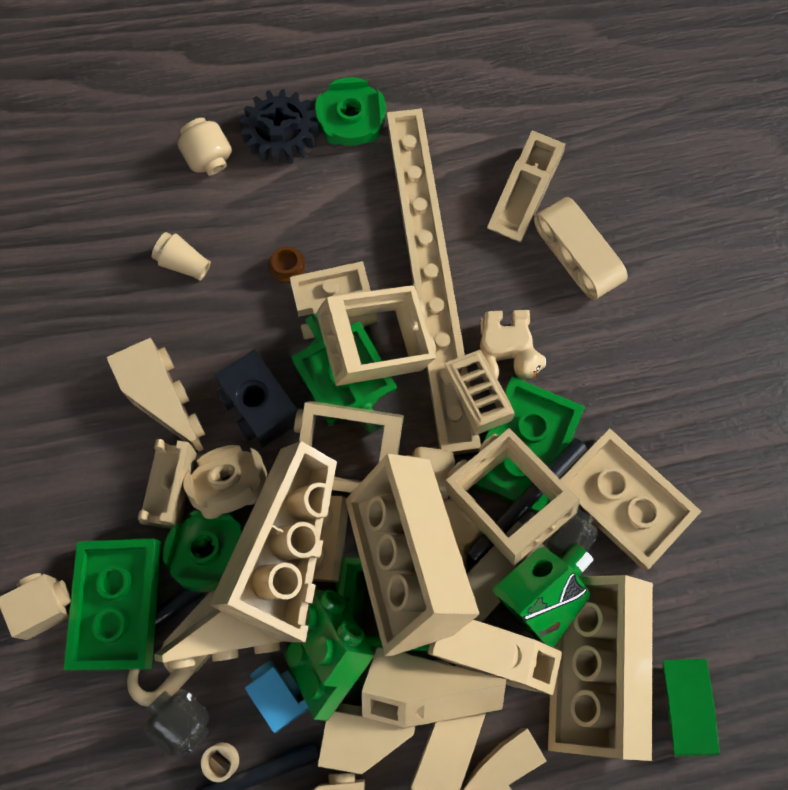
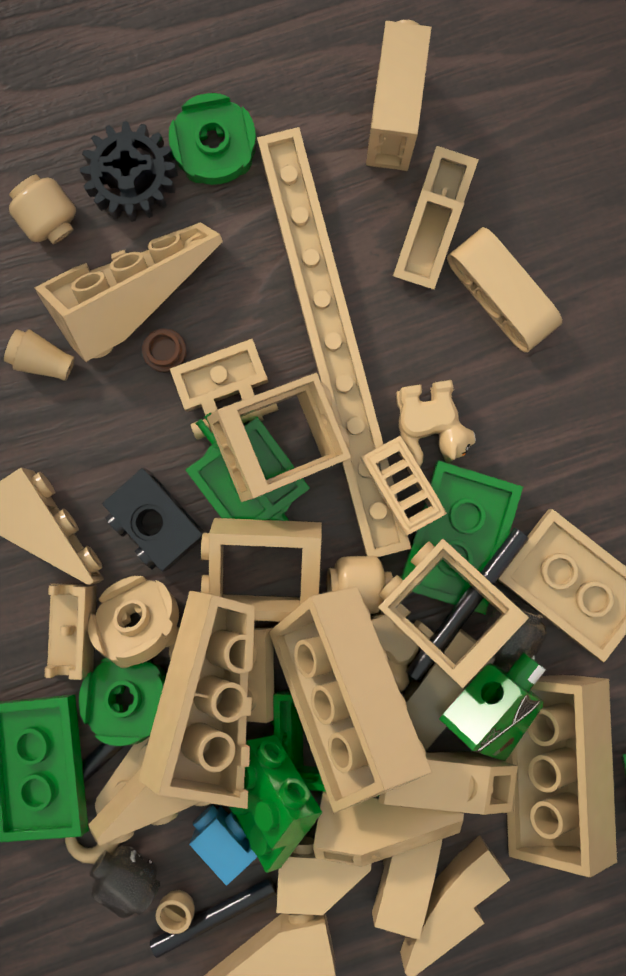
camera: 10 degrees left, 15 degrees up
none -> tan wedge [35,222,223,362]
none -> tan window [366,20,431,171]

